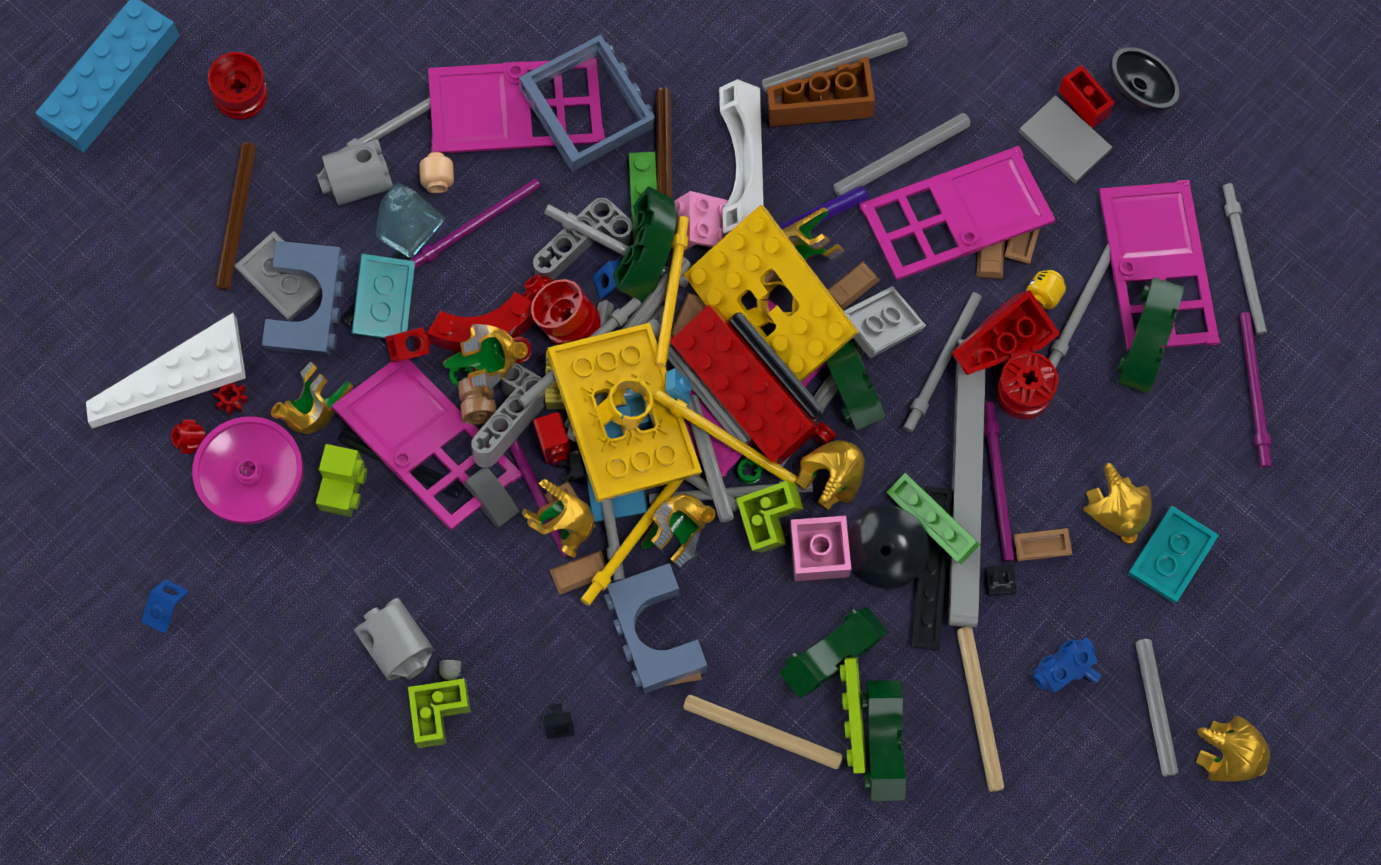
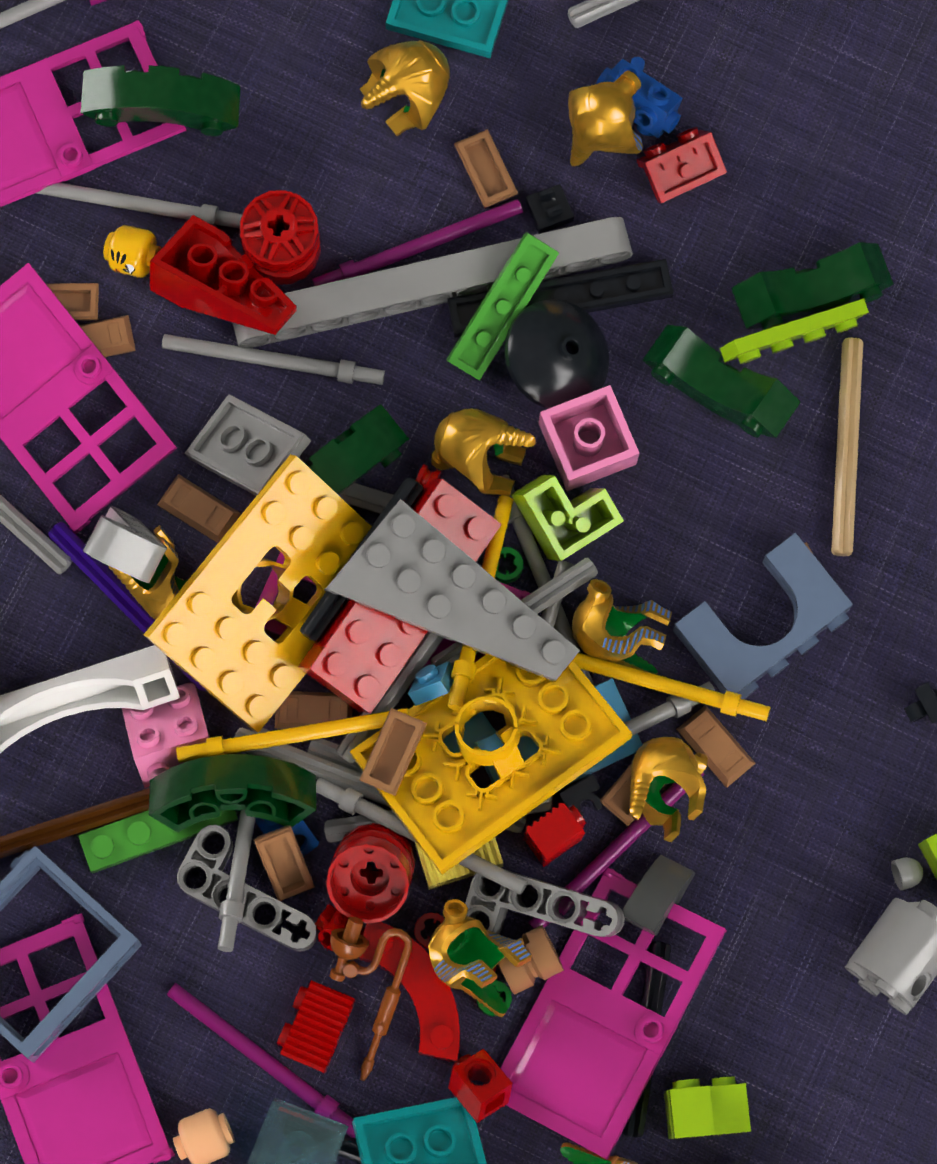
camera: 110 degrees left, 5 degrees up
tan axle [957,627,1004,792] -> none
none -> light grey beam [83,506,167,583]
none -> medium nougat tile [254,825,315,901]
none -> red brick [277,980,356,1074]
none -> light grey wing [325,499,580,681]
none -> dark orange piece [329,917,413,1081]
none -> medium nougat tile [359,708,427,796]
none -> pearl gold piece [568,71,643,166]
none -> bracket [636,127,727,203]

